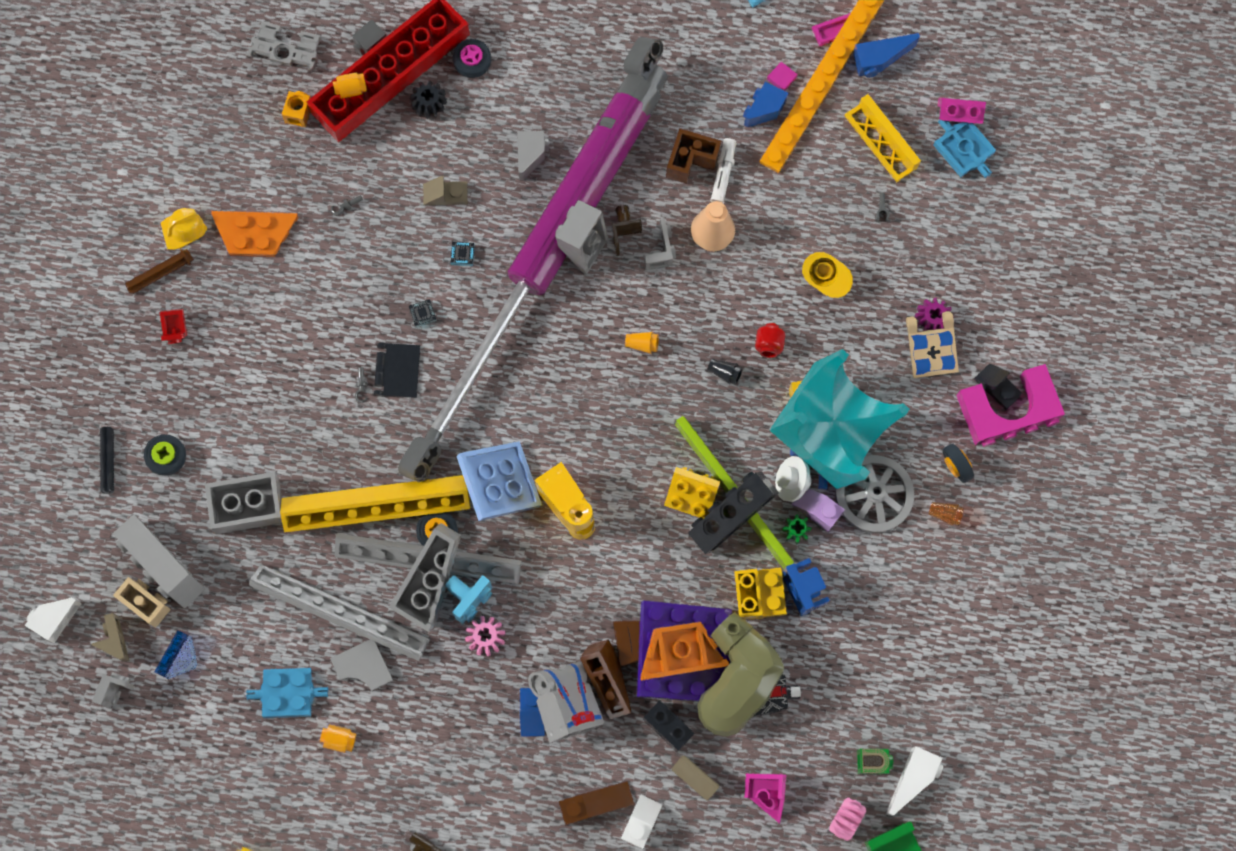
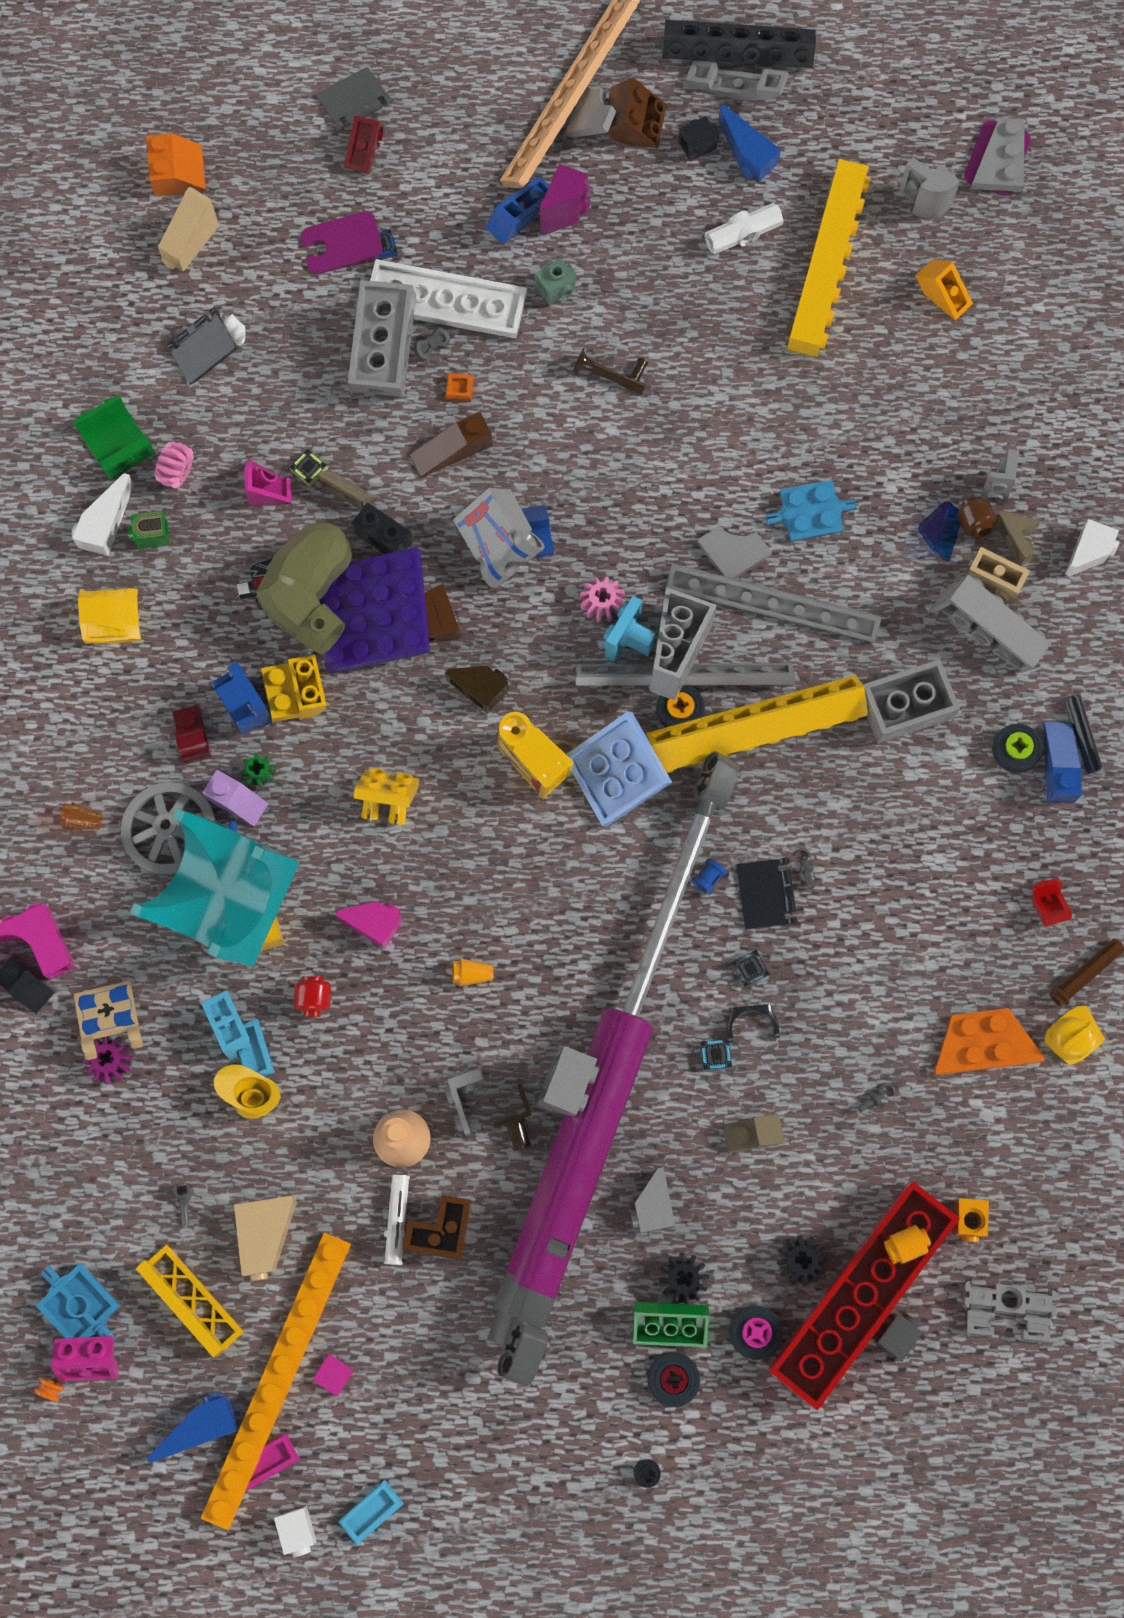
camera: 175 degrees right, 0 degrees up
light orange brick [320,724,357,753] -> none
reddish brown slope [580,639,632,719] -> none
white slope [621,795,662,849] -> none
orange wing [641,622,729,681] -> none
lime tile [675,416,794,569] -> none
black brick [688,471,779,554] -> none
black cone [707,358,743,385] -> none
blue slope [743,82,789,127] -> none
white piece [775,456,812,502] -> none
black wheel [942,444,974,483] -> none
none -> orange bush [33,1377,65,1402]
none -> yellow slope [78,588,141,644]
none -> dark red plate [172,705,212,765]
none -> medium azure hinge [201,990,251,1061]
none -> tan slope [234,1196,296,1281]
none -> medium azure tile [237,1019,275,1077]
none -> tile [290,449,328,487]
none -> dark pink slope [335,901,403,949]
none -> dark brown slope [445,666,509,714]
none -> green piece [633,1302,709,1348]
none -> black bush [647,1352,700,1407]
none -> black gear [659,1253,709,1304]
none -> blue bush [691,858,727,895]
none -> black cap [727,1004,780,1043]
none -> reddish brown head [957,497,997,539]
none -> blue slope [1044,722,1082,803]

